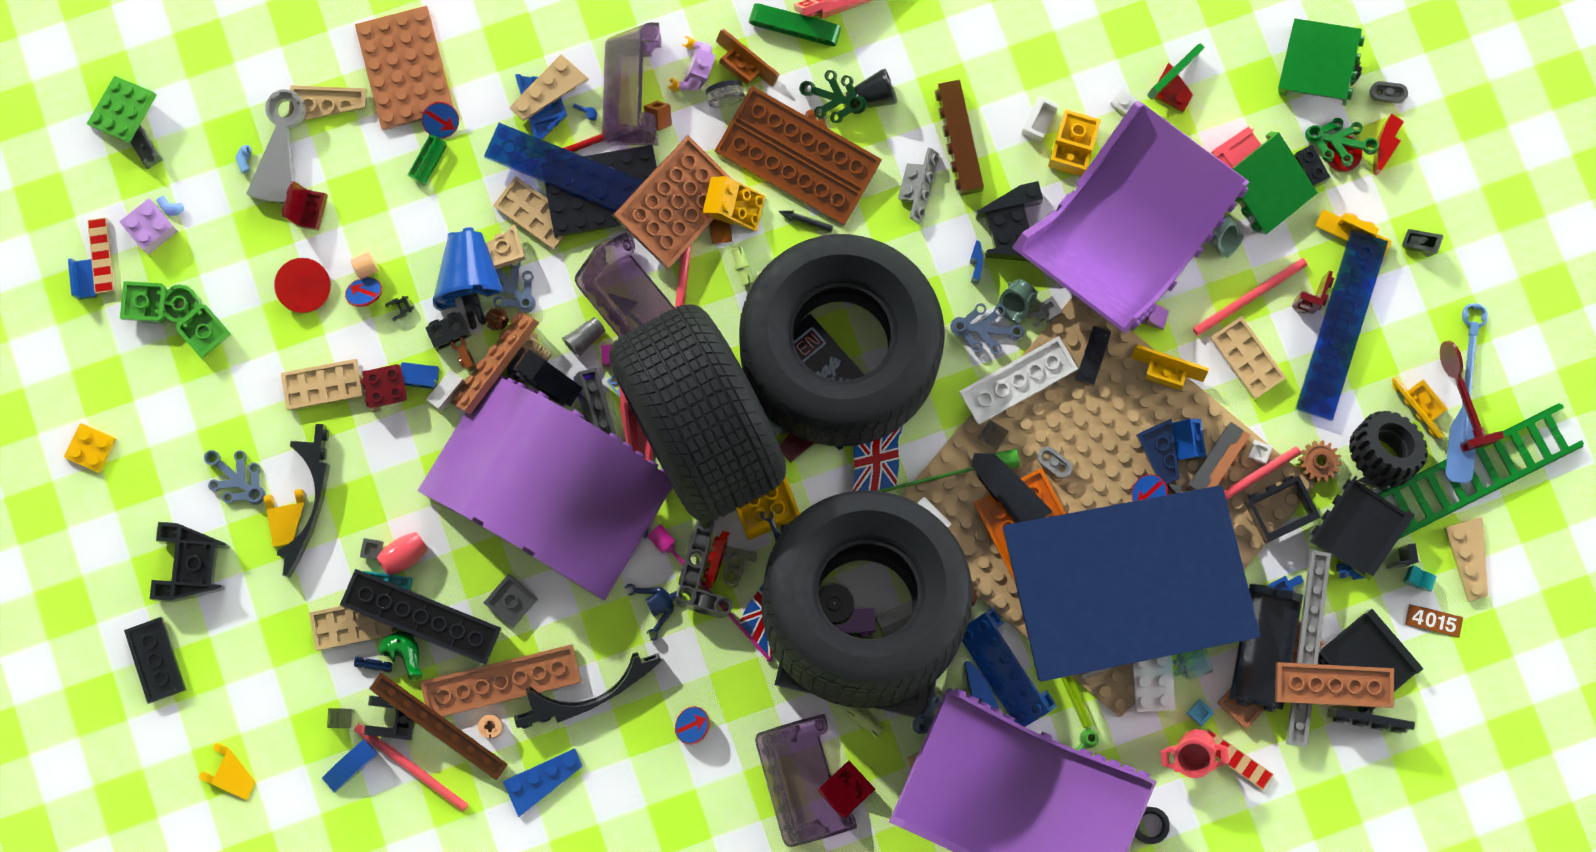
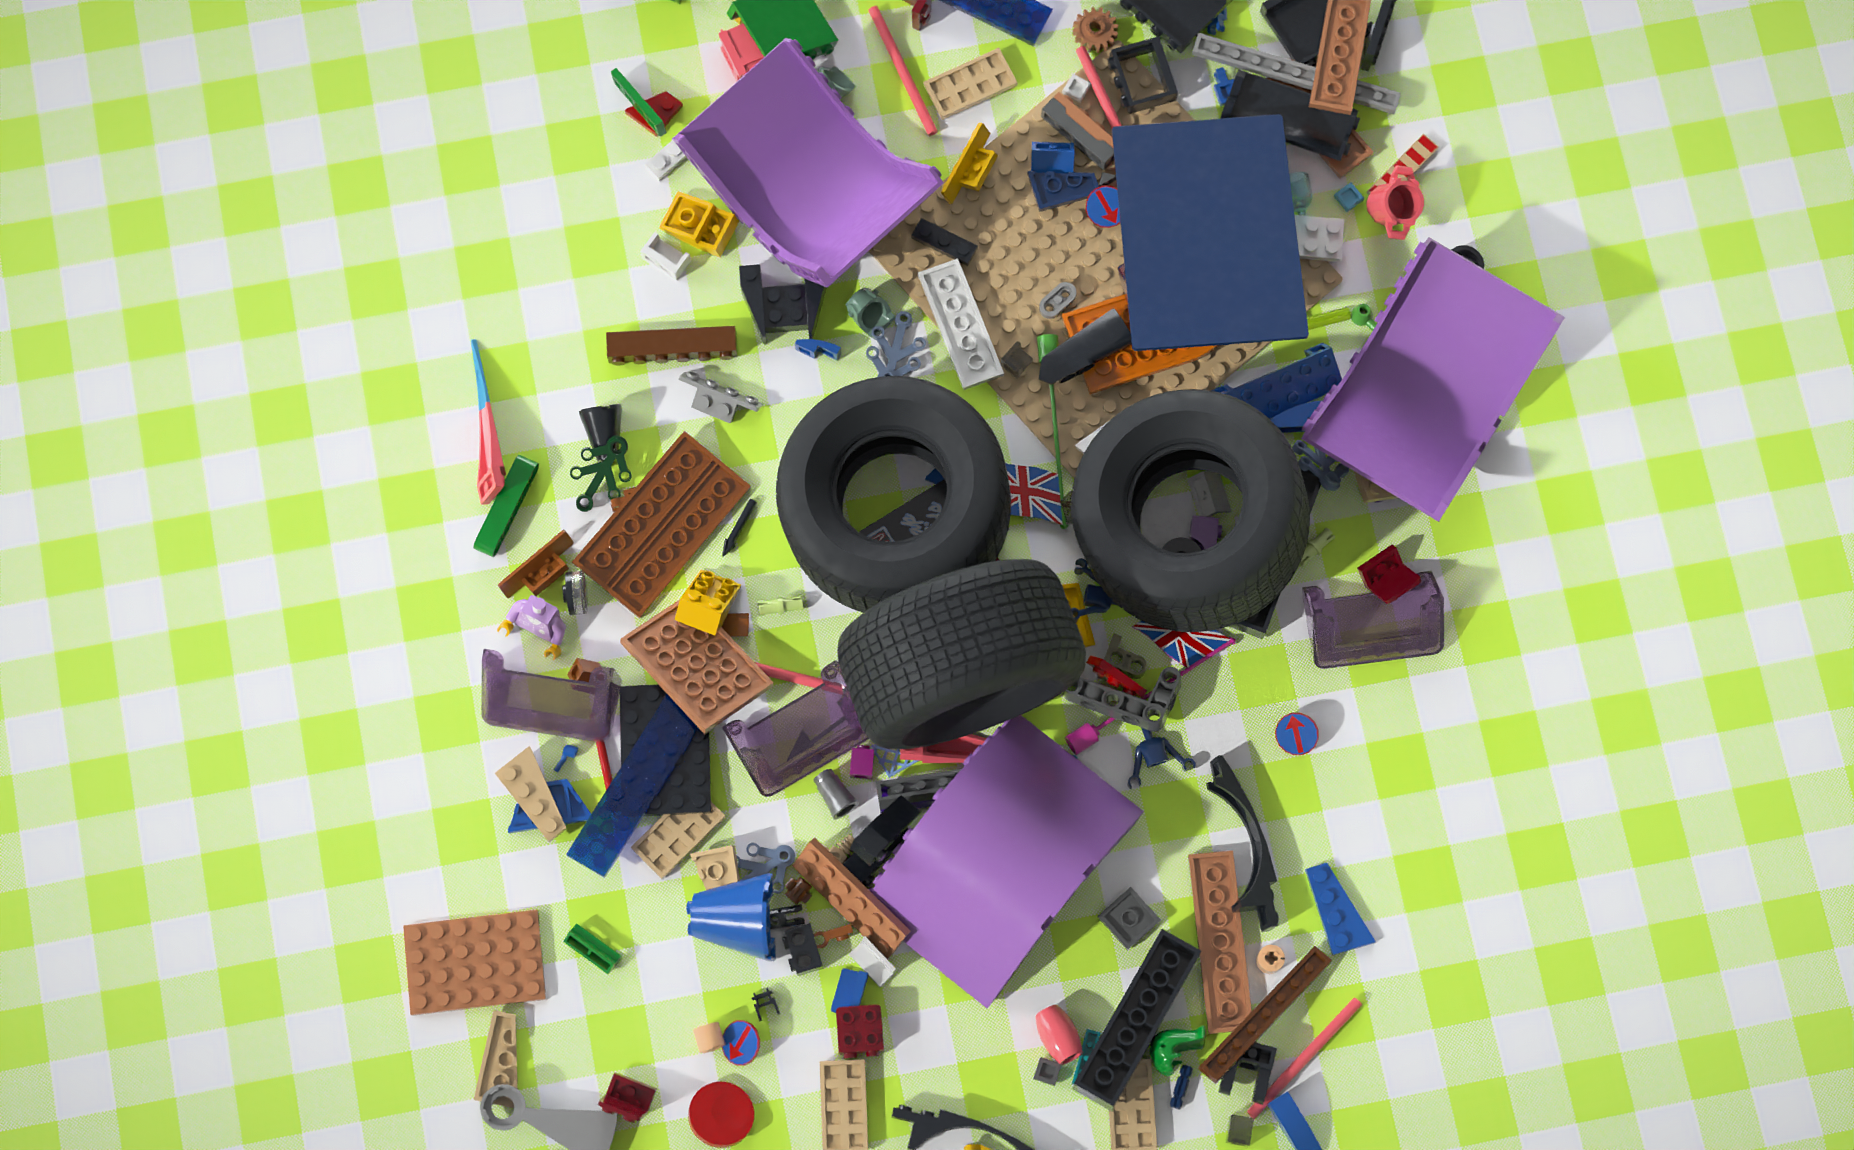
camera: 80 degrees left, 5 degrees down
blue piece [422,102,459,138] -> none
light grey plate [1027,296,1063,327] -> none

